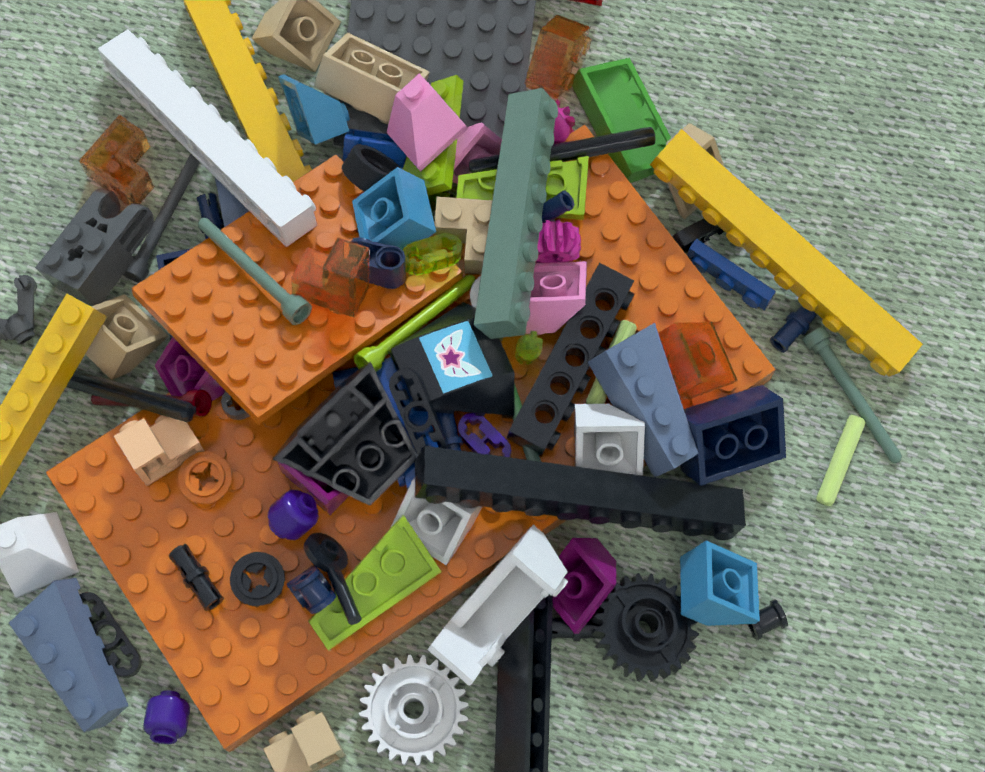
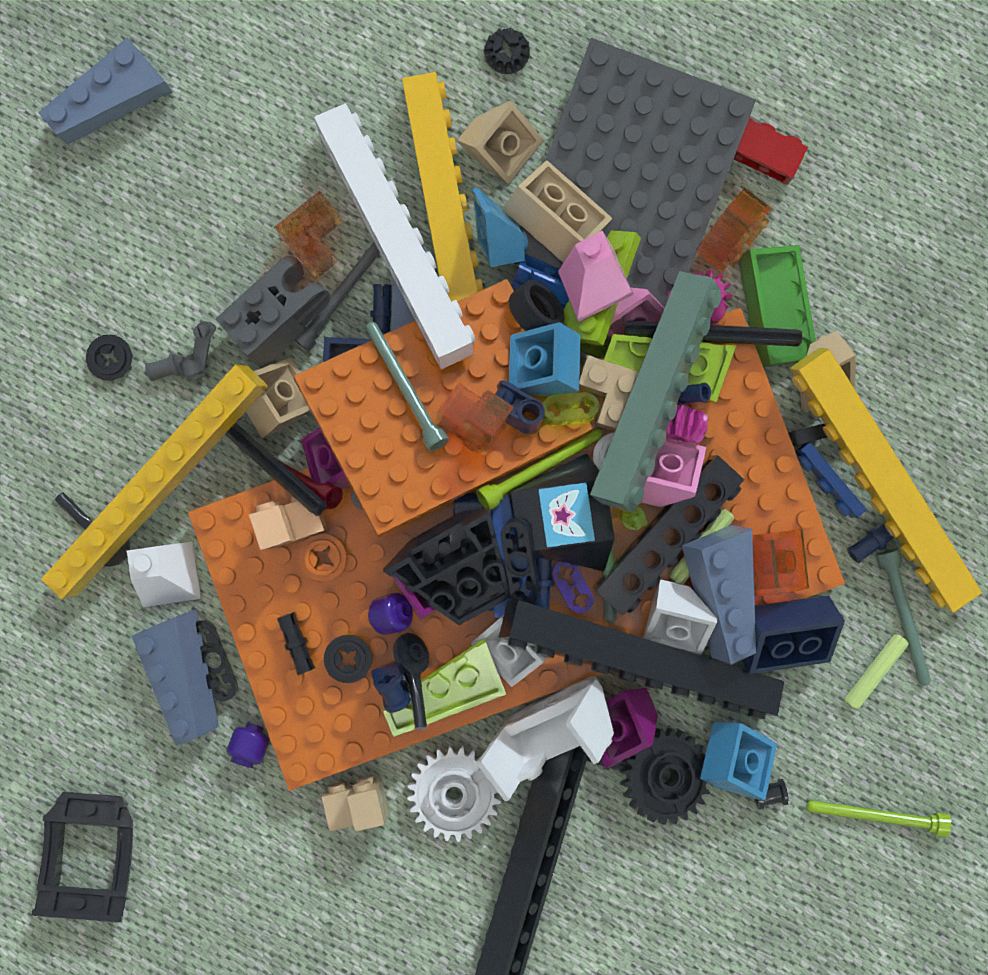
camera: 20 degrees right, 15 degrees up
none -> lime piece [806,801,951,838]

